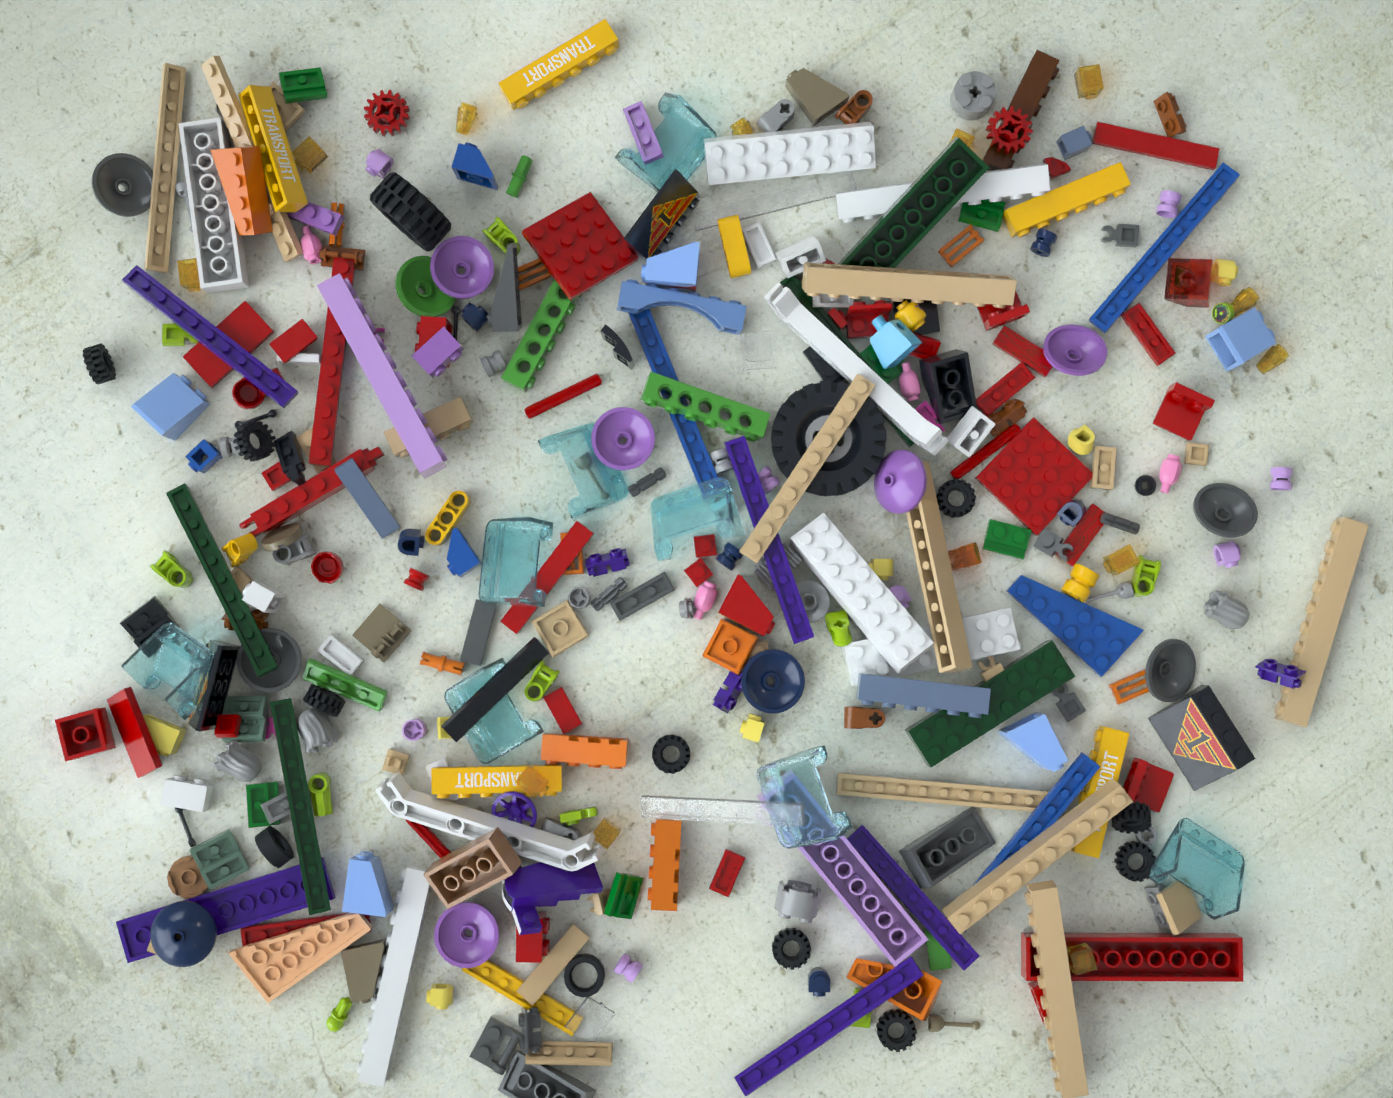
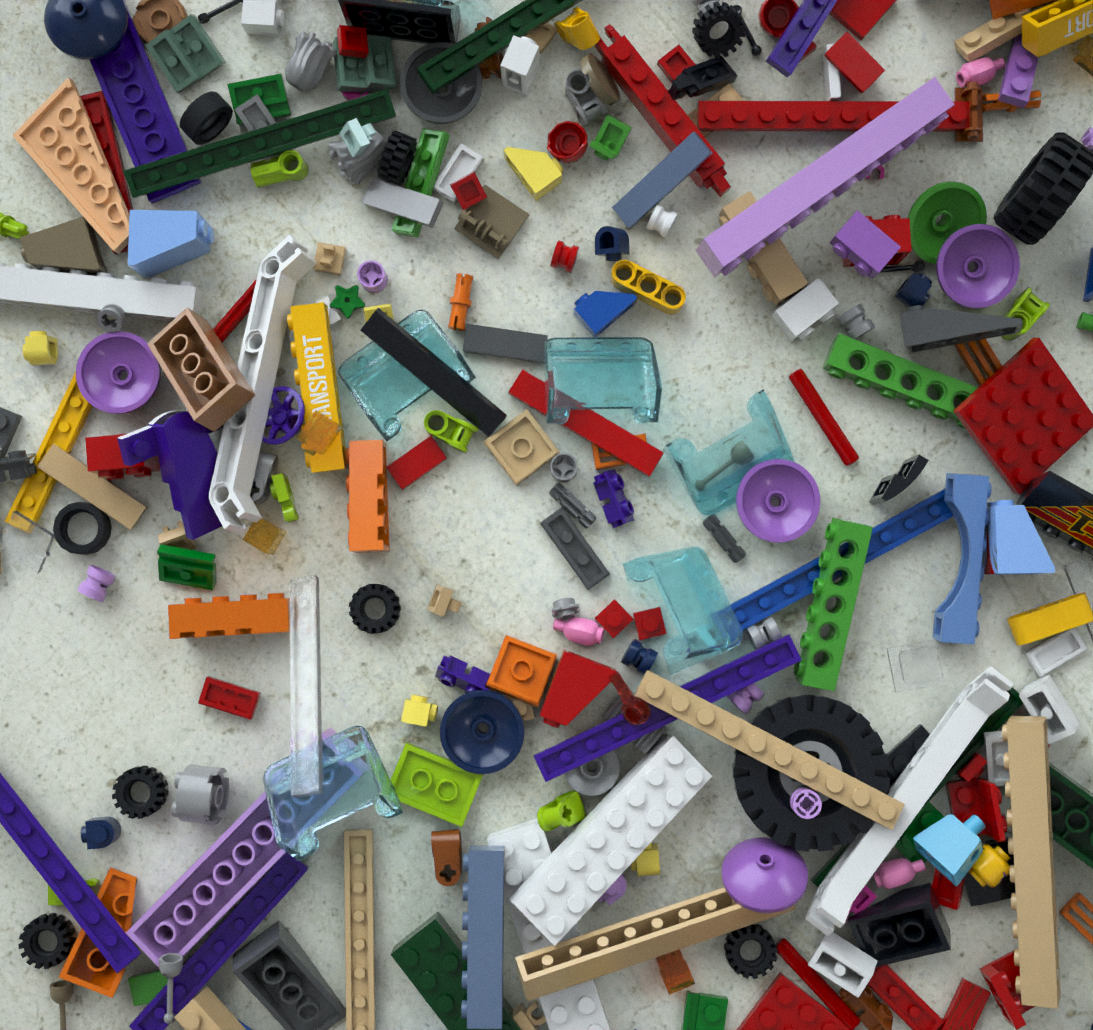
camera: 90 degrees right, 0 degrees up
none -> light grey bush [97,304,126,332]
none -> light grey hinge [159,953,183,1024]
none -> green plate [329,285,365,319]
none -> light aqua tile [340,118,376,158]
none -> light grey tile [362,178,443,228]
none -> lime plate [385,742,483,827]
none -> tan tile [427,584,462,617]
none -> red plate [450,171,487,210]
none -> light yellow slope [503,147,563,201]
none -> bright green bracket [590,114,633,161]
none -> clear red plate [609,672,651,725]
none -> white wheel [646,204,678,239]
none -> white brick [771,278,839,342]
none -> lavender wheel [790,787,822,819]

